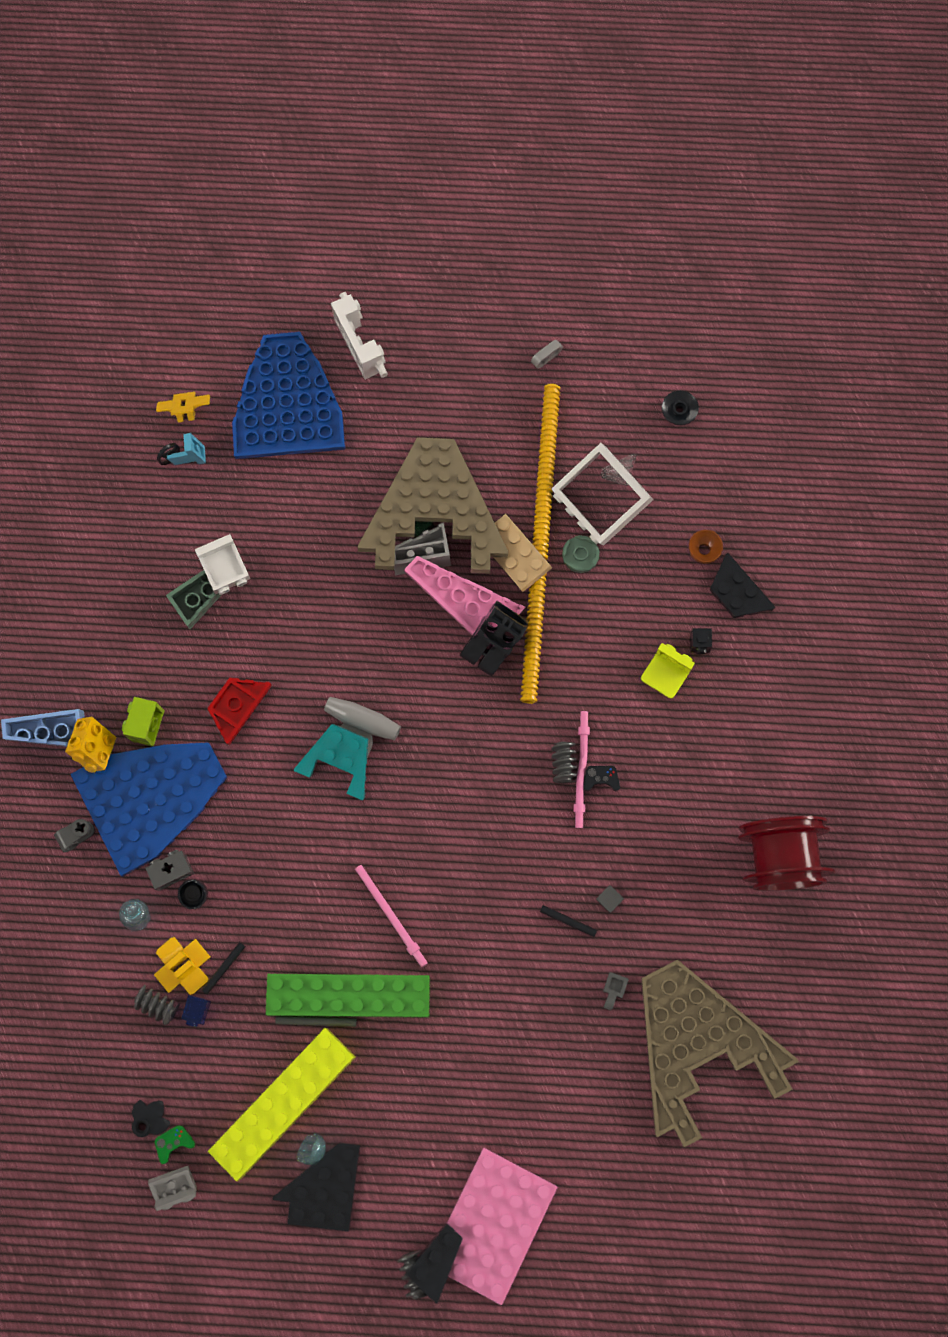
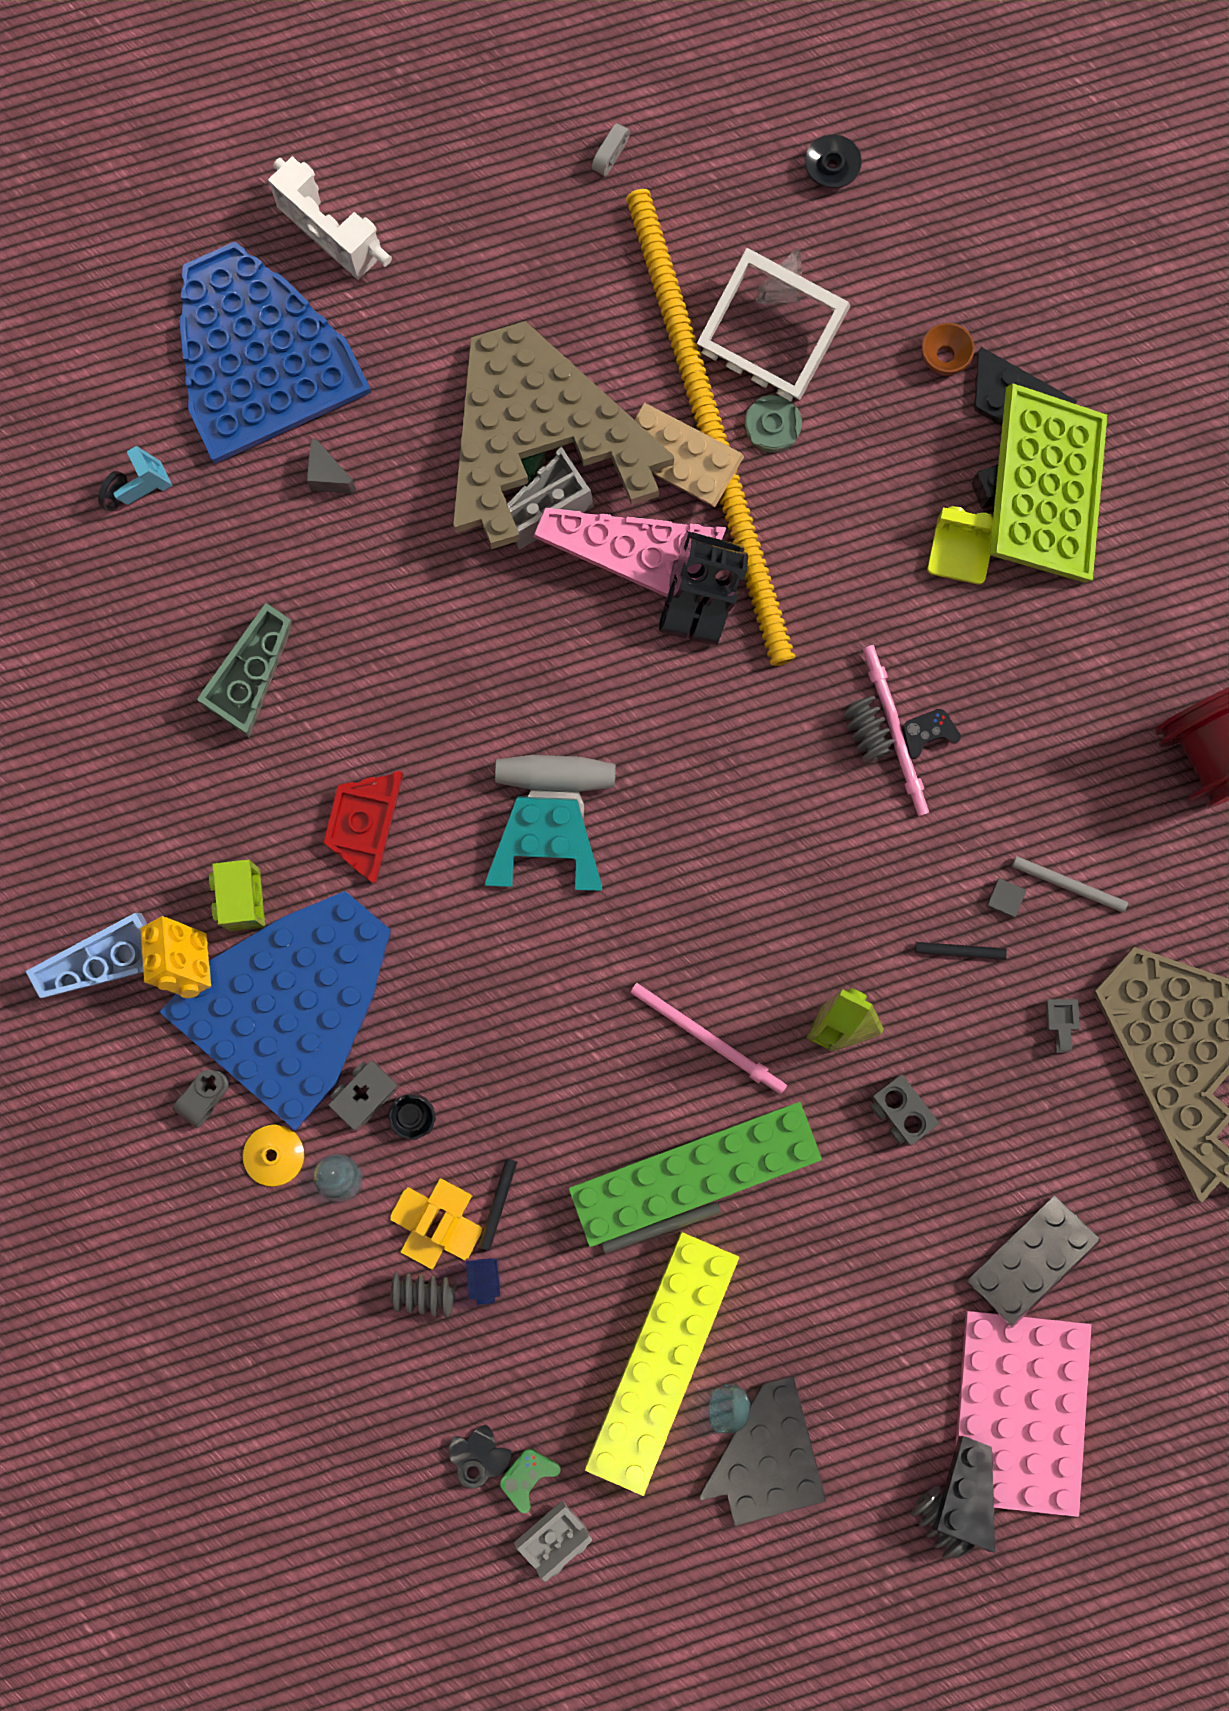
camera: 25 degrees left, 5 degrees up
yellow piece [156,392,210,423] -> none
white panel [195,534,250,595] -> none
none -> yellow dish [243,1125,304,1186]
none -> dark grey slope [307,438,356,493]
none -> lime wedge [806,988,884,1052]
none -> dark grey brick [869,1074,940,1146]
none -> plate [967,1196,1101,1328]
none -> lime plate [990,384,1107,583]
none -> light grey bar [1012,856,1128,913]

